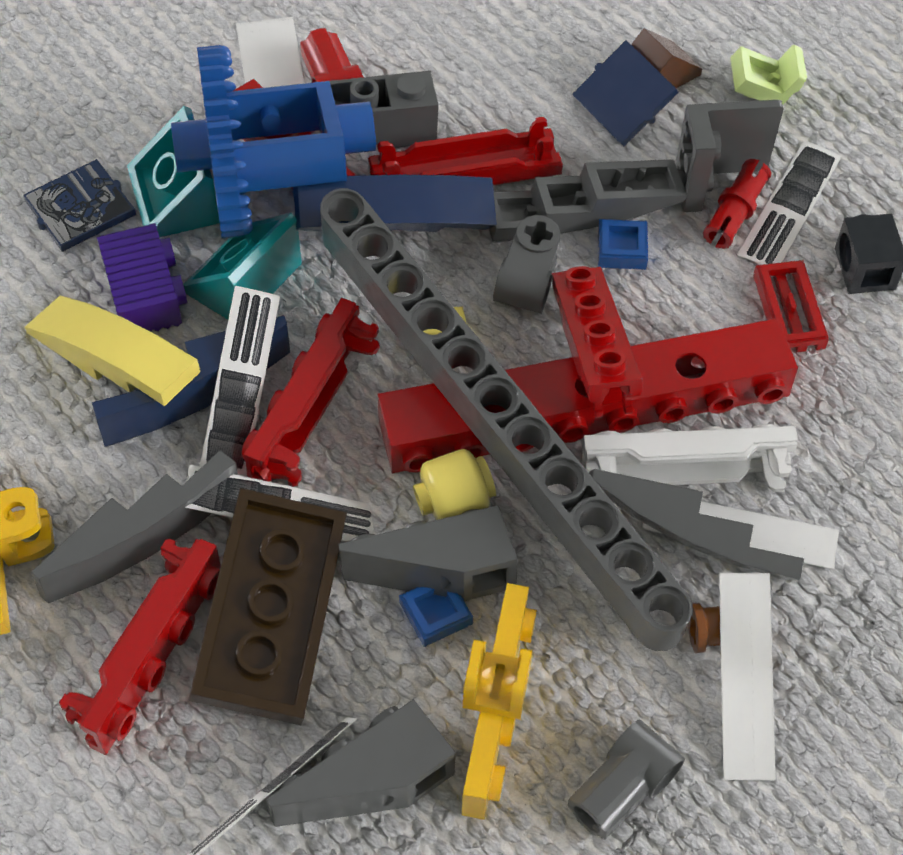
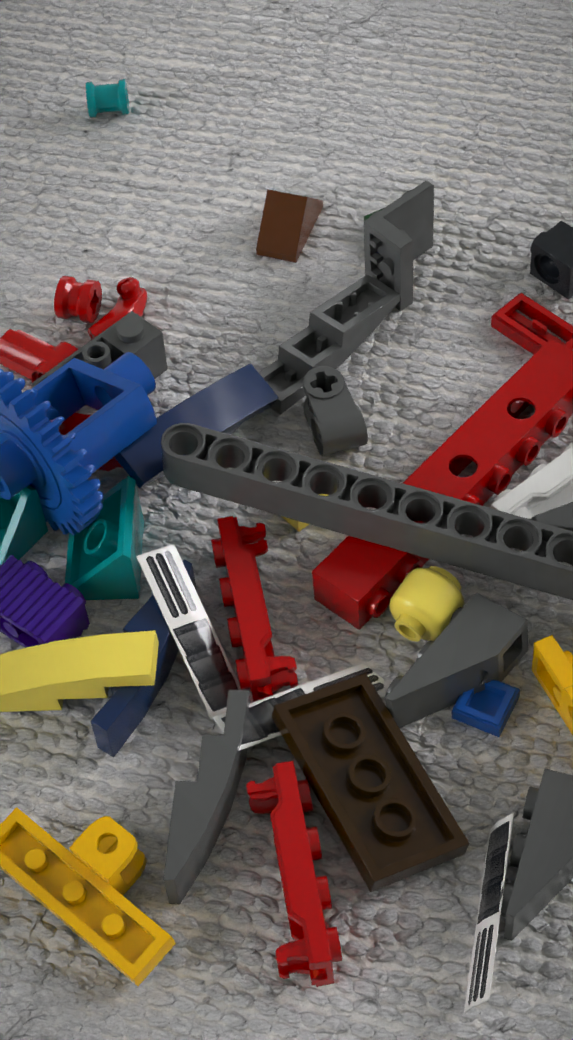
camera: 30 degrees left, 5 degrees down
red piece [368,117,563,185] -> none
red piece [552,266,643,418] -> none
dark blue piece [572,40,679,147] -> none
blue tile [598,219,648,270] -> none
red pin [703,159,771,249] -> none
yellowish green bracket [730,45,807,105] -> none
sticker [736,141,842,265] -> none
none -> red wheel [54,276,102,323]
none -> red arm [88,277,148,340]

